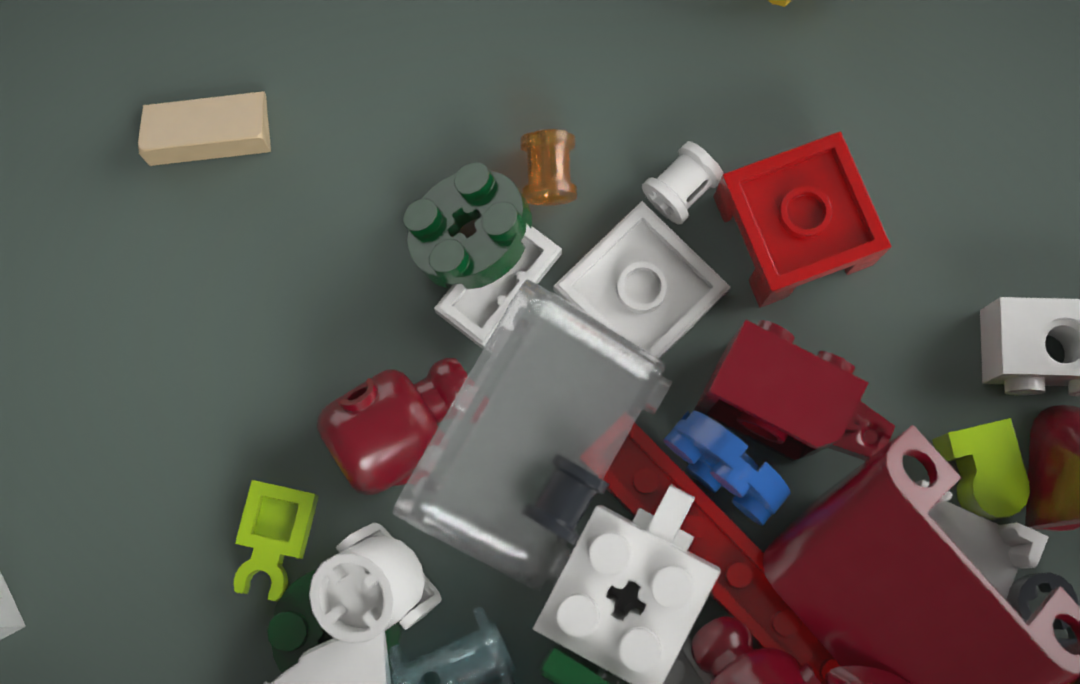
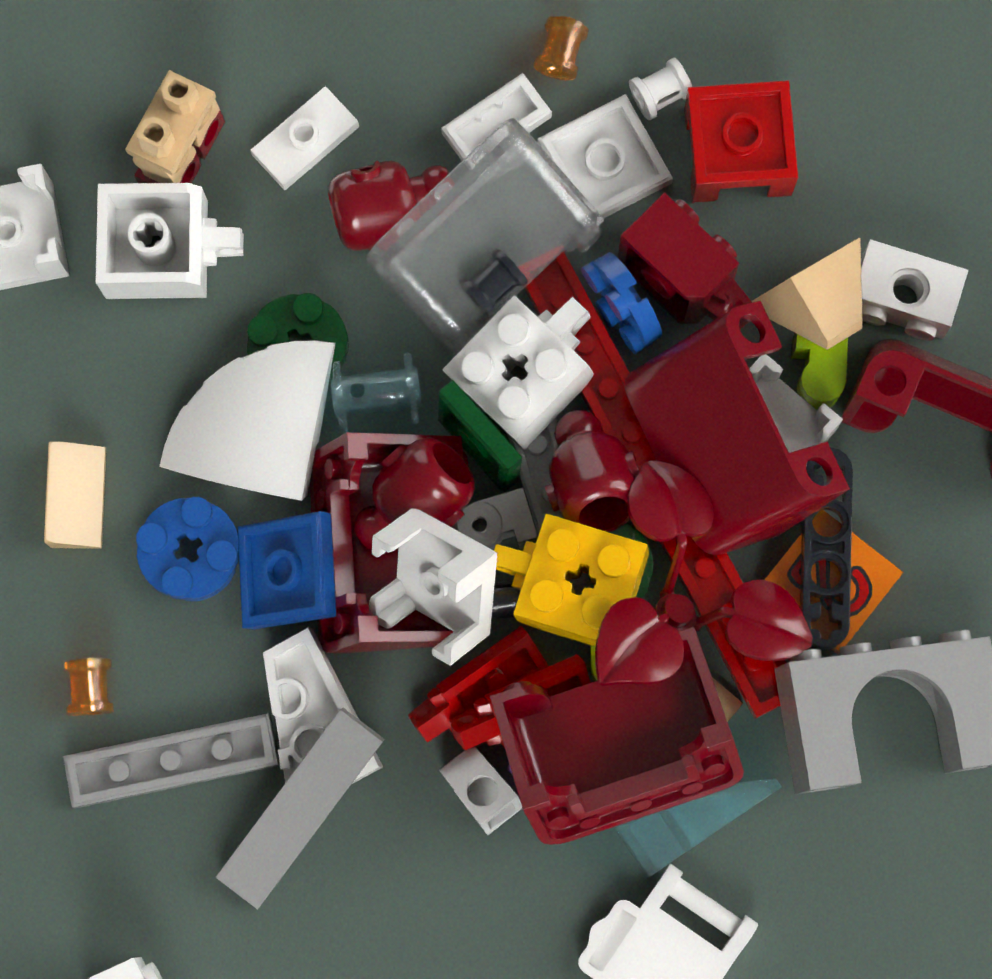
camera: 20 degrees right, 0 degrees up
lime plate [234,480,319,601] -> none
white piece [309,523,442,643] -> none
plate [403,162,532,290] -> none
none -> white hinge [96,183,244,299]
none -> tan hips [125,70,225,184]
none -> white plate [251,86,359,190]
none -> tan slope [752,238,862,350]

